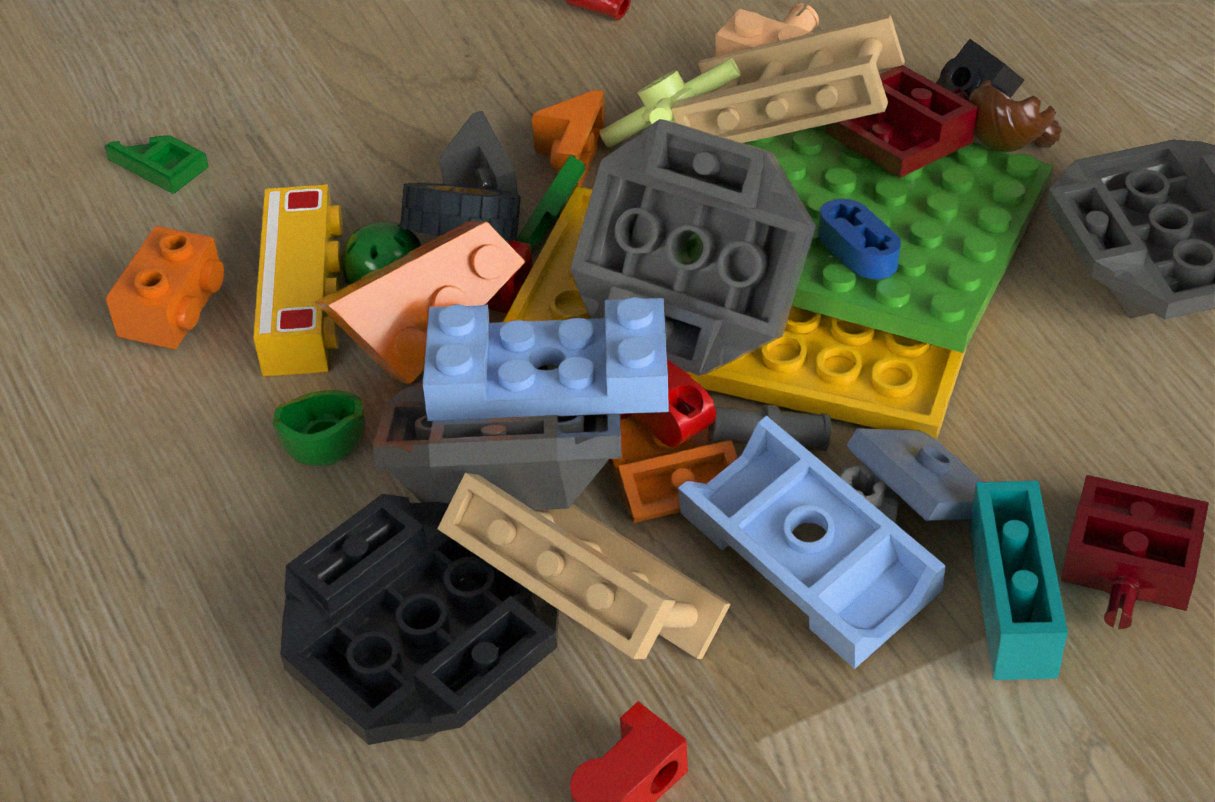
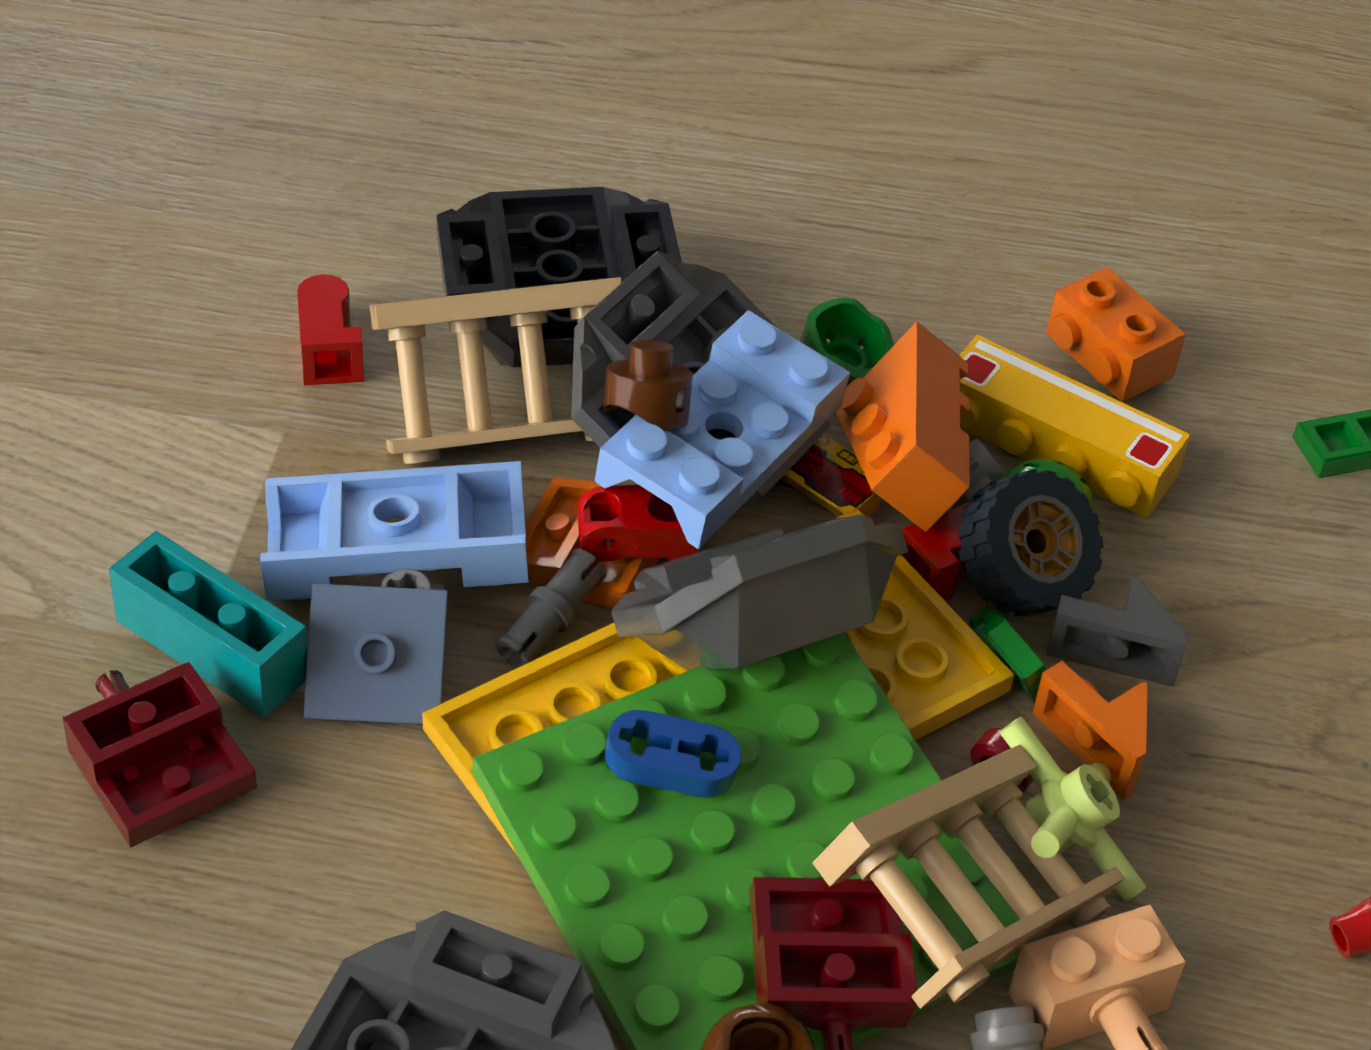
camera: 120 degrees right, 0 degrees up
none -> reddish brown piece [603,340,693,431]

